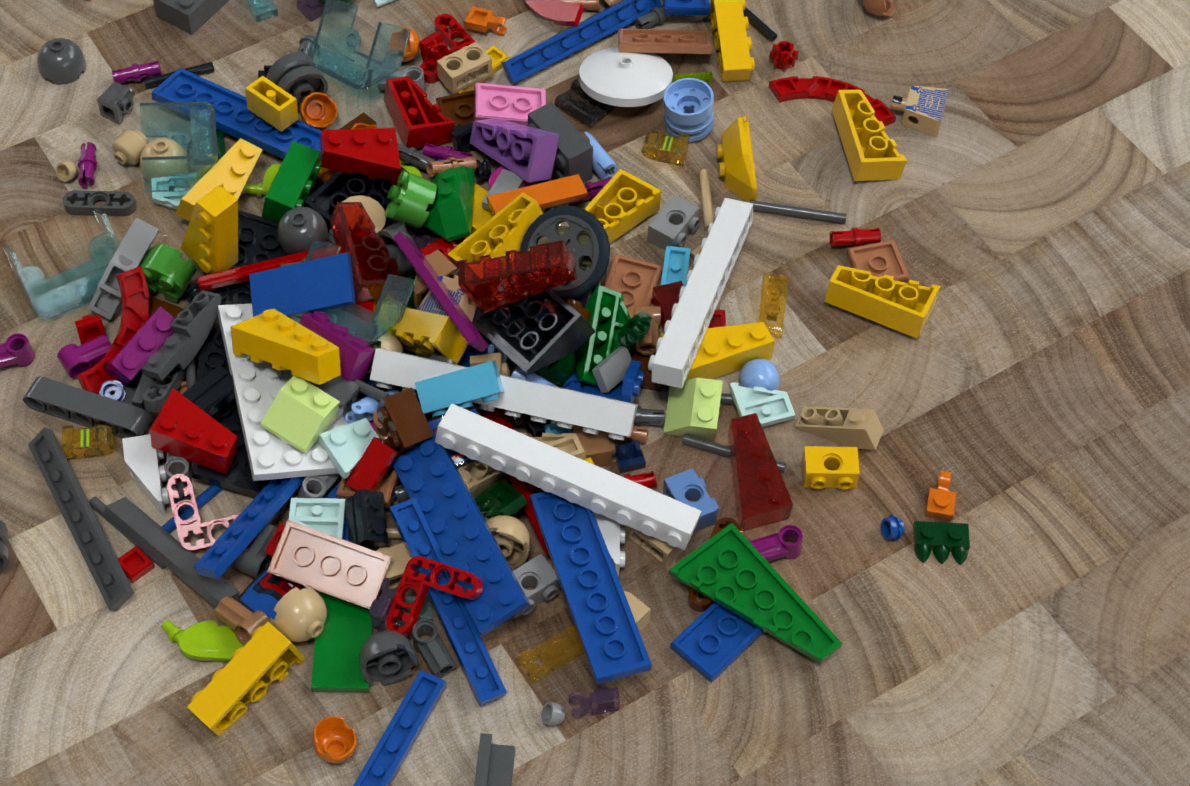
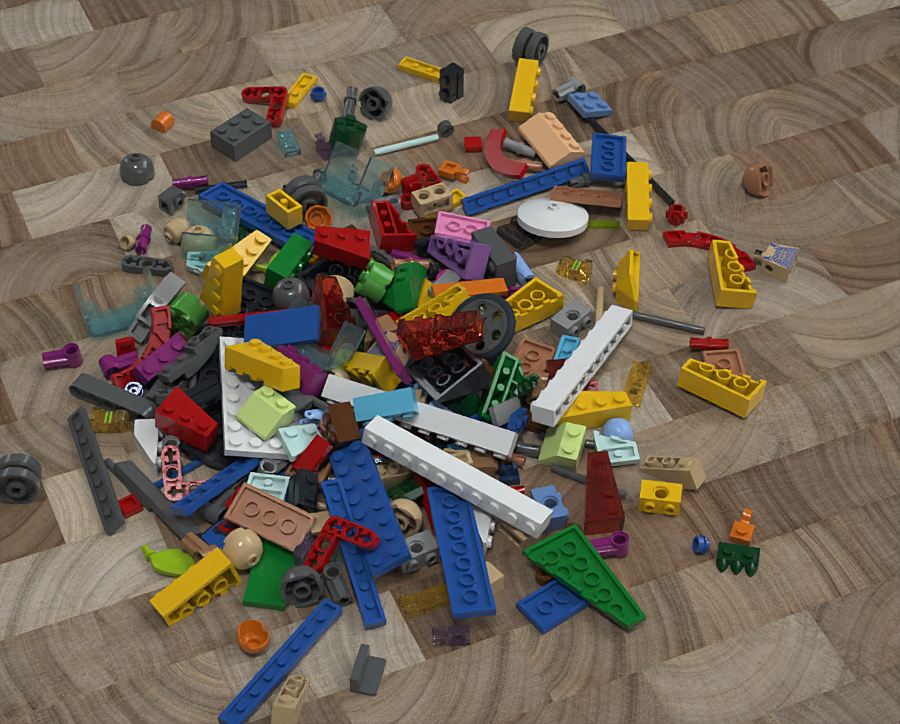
camera: 10 degrees right, 10 degrees down
light grey hinge [541,701,566,726] -> none
light blue wheel [663,78,714,142] -> none

